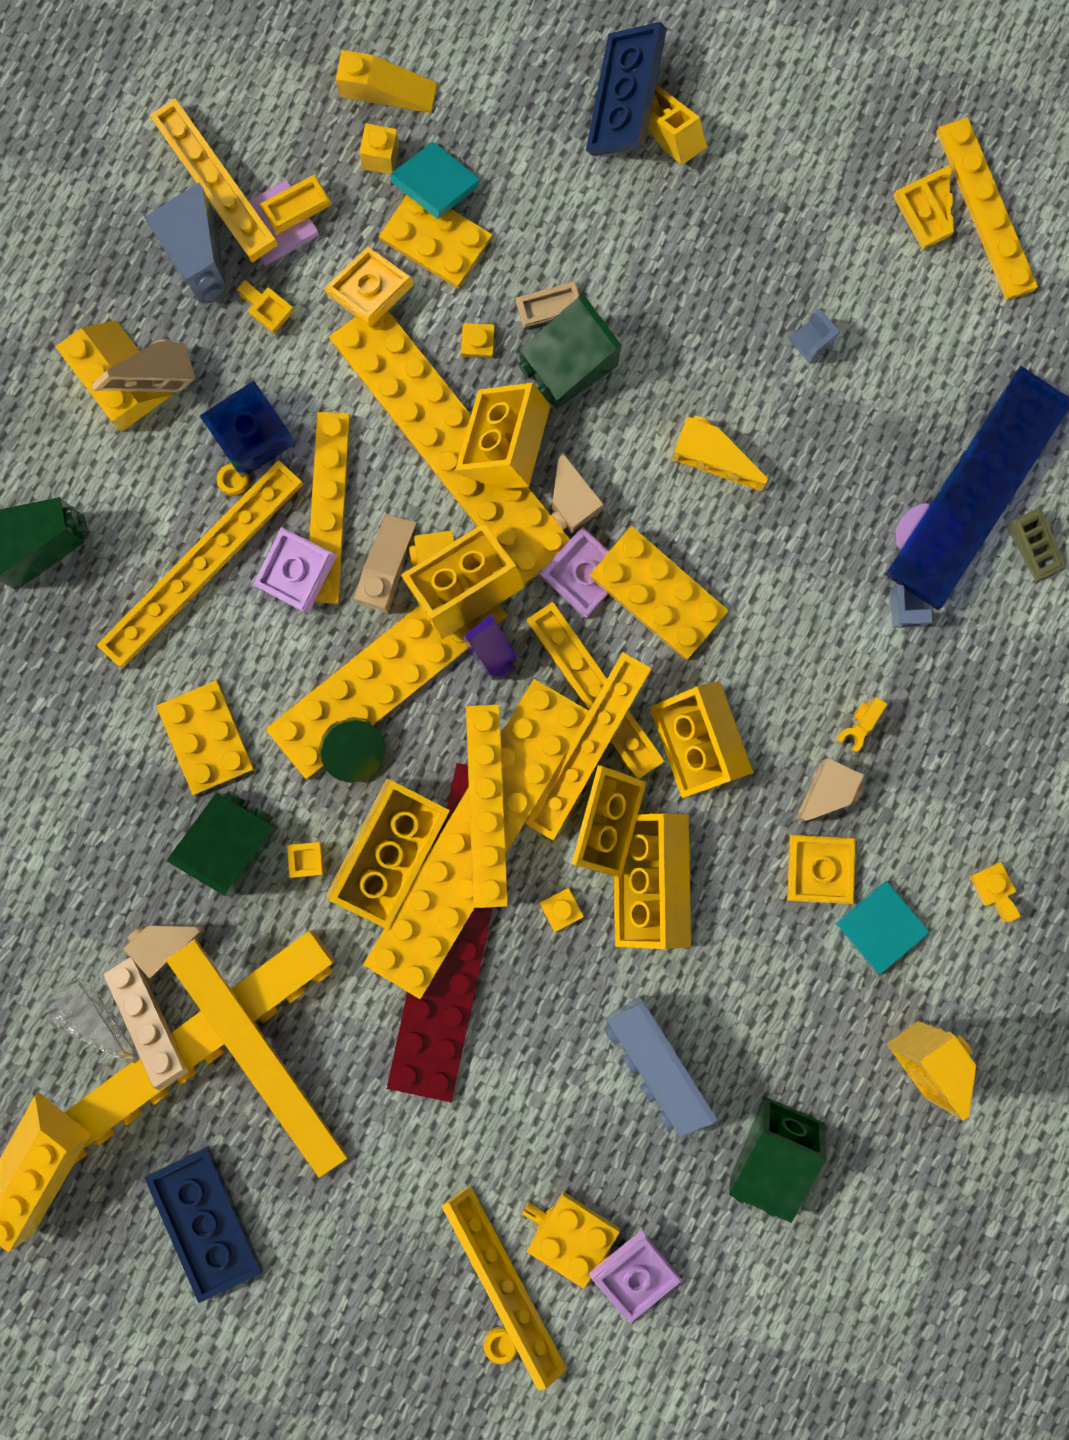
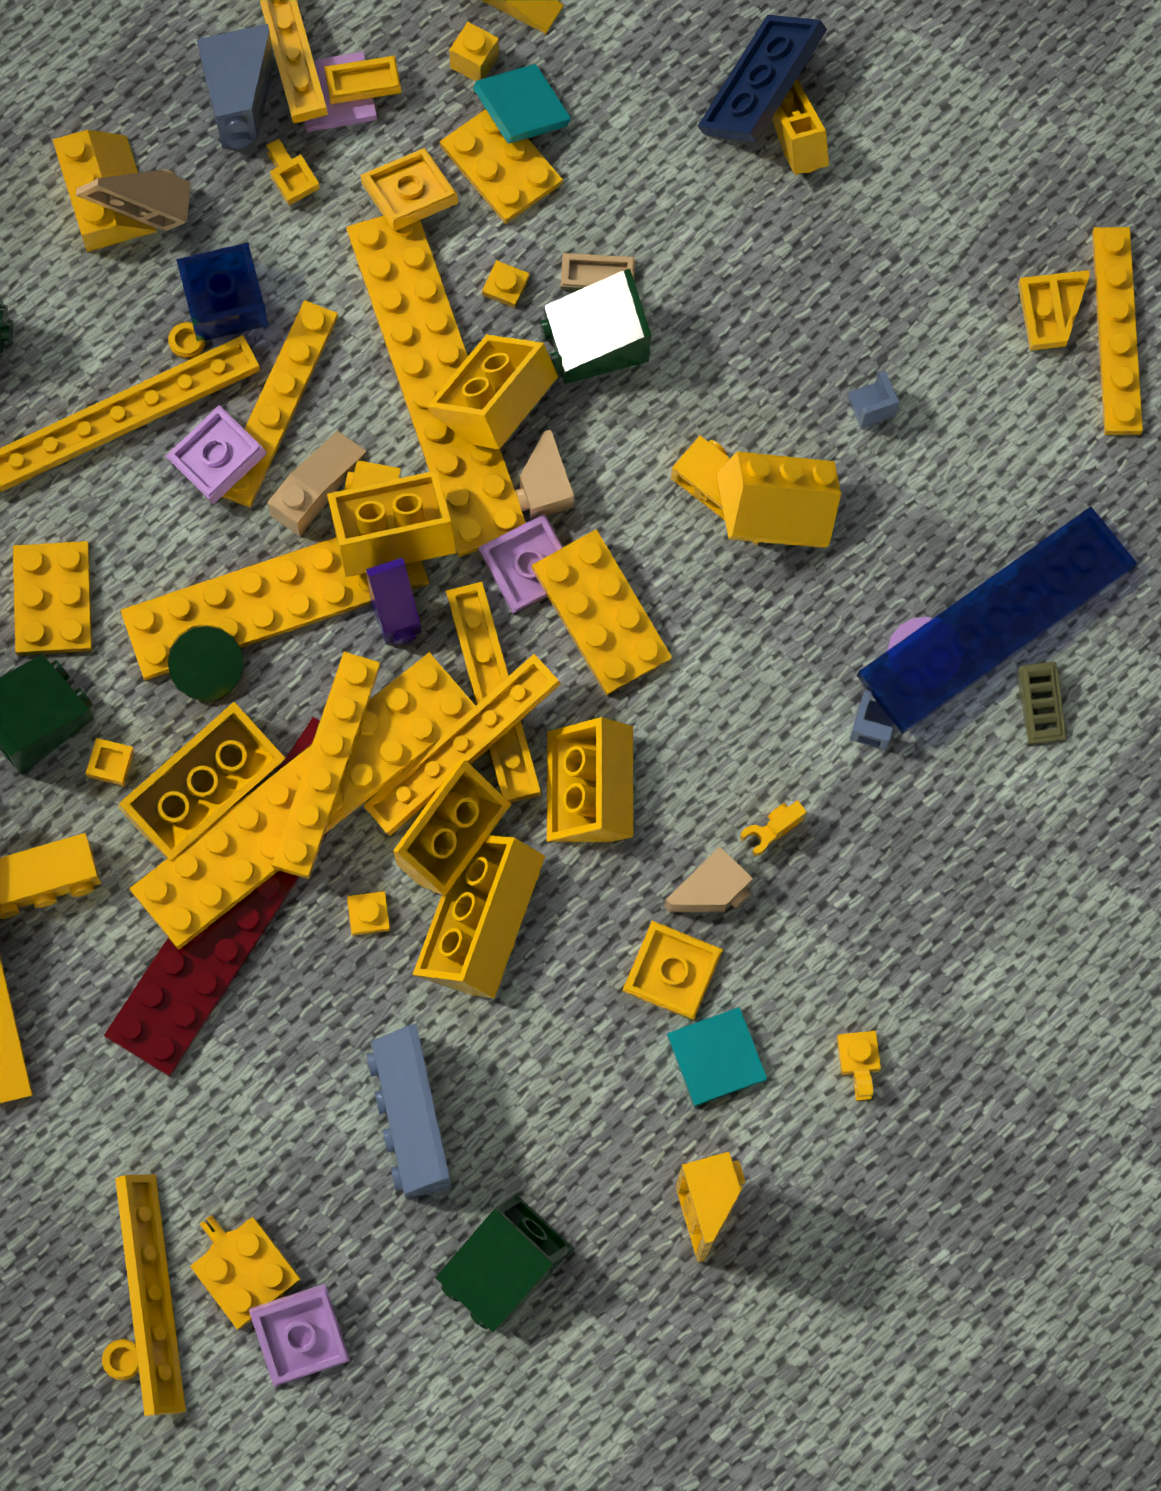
camera: 20 degrees right, 10 degrees down
none -> yellow slope [716,451,841,548]

